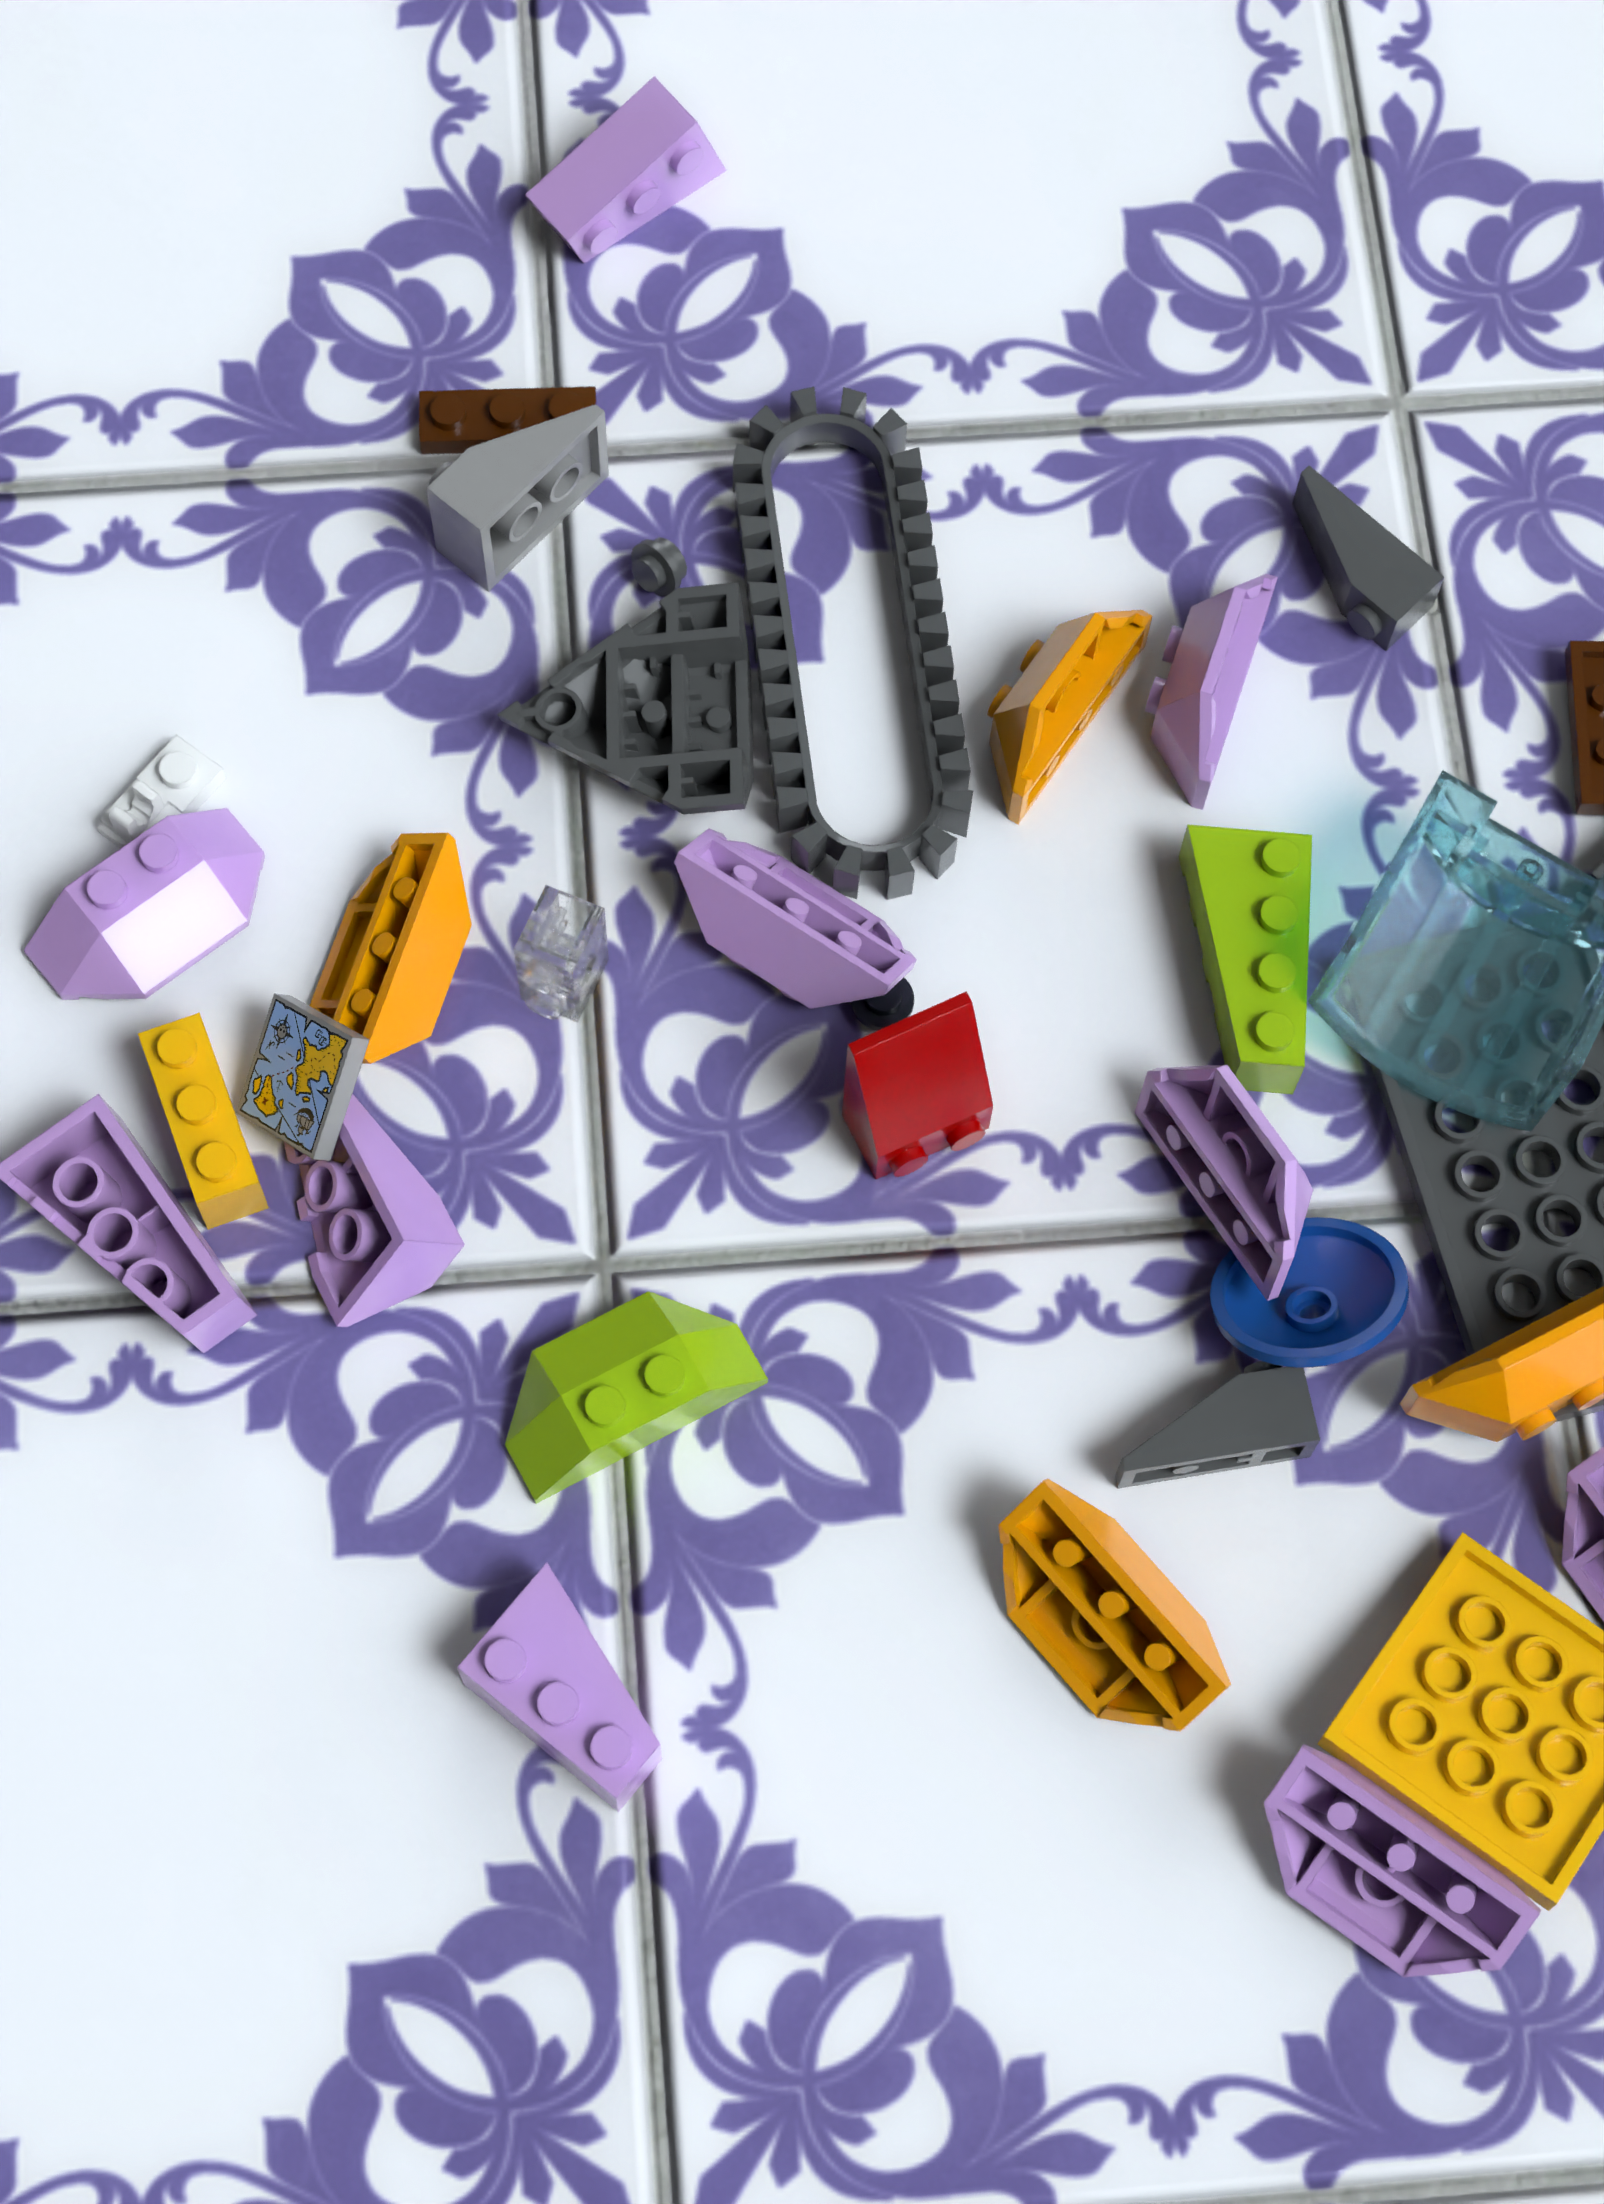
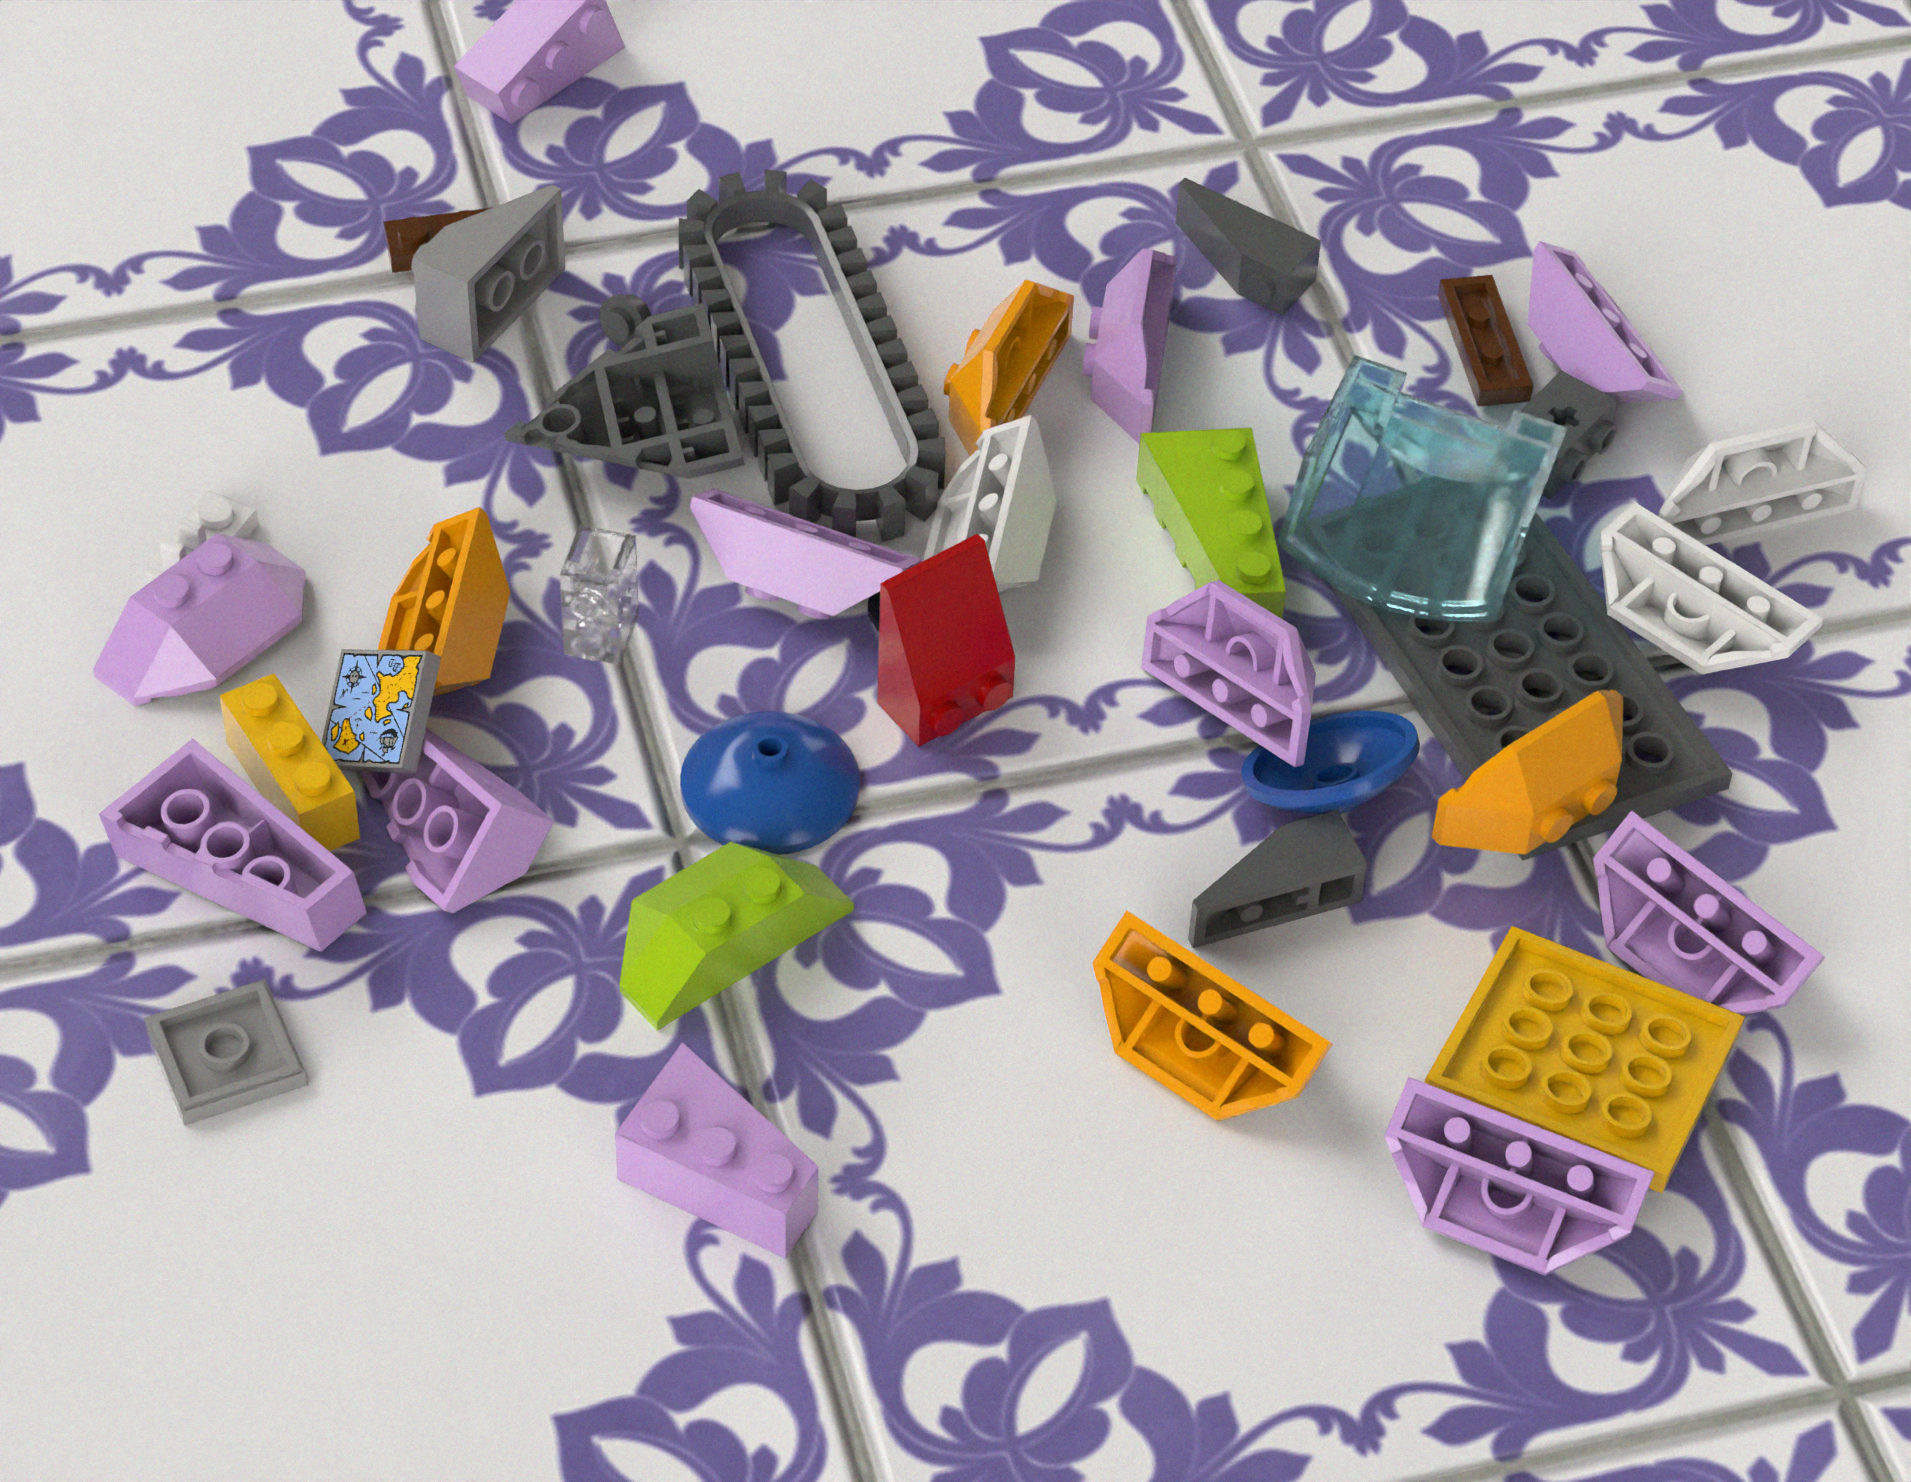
camera: 10 degrees left, 20 degrees down
none -> light grey tile [144,979,307,1126]
none -> blue dish [680,711,860,855]
none -> white wedge [923,415,1057,592]

